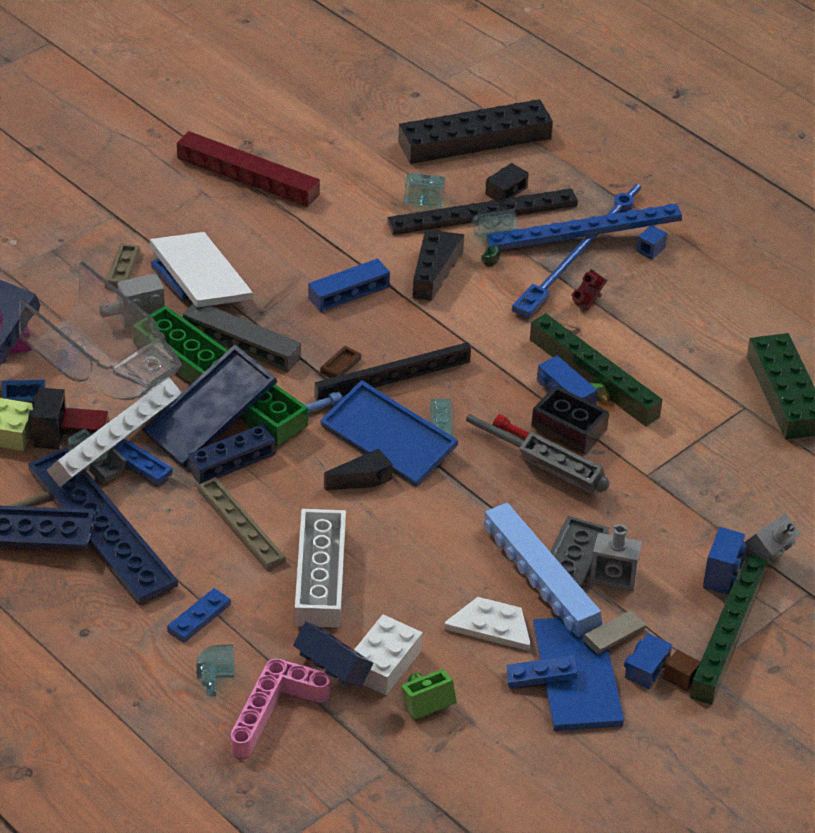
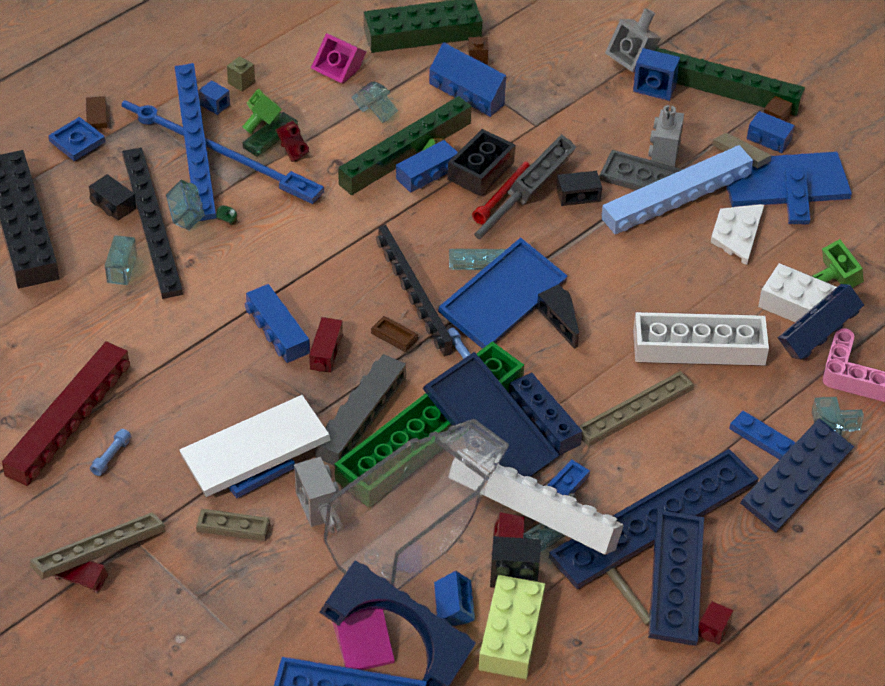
camera: 90 degrees left, 5 degrees up
black wedge [412,229,464,301] -> none
none -> dark tan tile [30,512,165,579]
none -> blue plate [48,117,106,161]
none -> dark red hinge [52,561,108,593]
none -> reddish brown tile [86,96,107,129]
none -> medium blue bar [90,429,132,476]
none -> olive brick [227,56,255,92]
none -> bright green brick [242,88,282,135]
none -> clear green plate [242,112,298,157]
none -> dark red brick [309,317,343,373]
none -> dark pink slope [311,33,367,84]
none -> clear light blue brick [351,82,398,123]
none -> blue slope [429,43,506,117]
none -> reddish brown brick [468,37,488,65]
none -> black brick [556,170,602,206]
none -> dark blue plate [740,418,854,533]

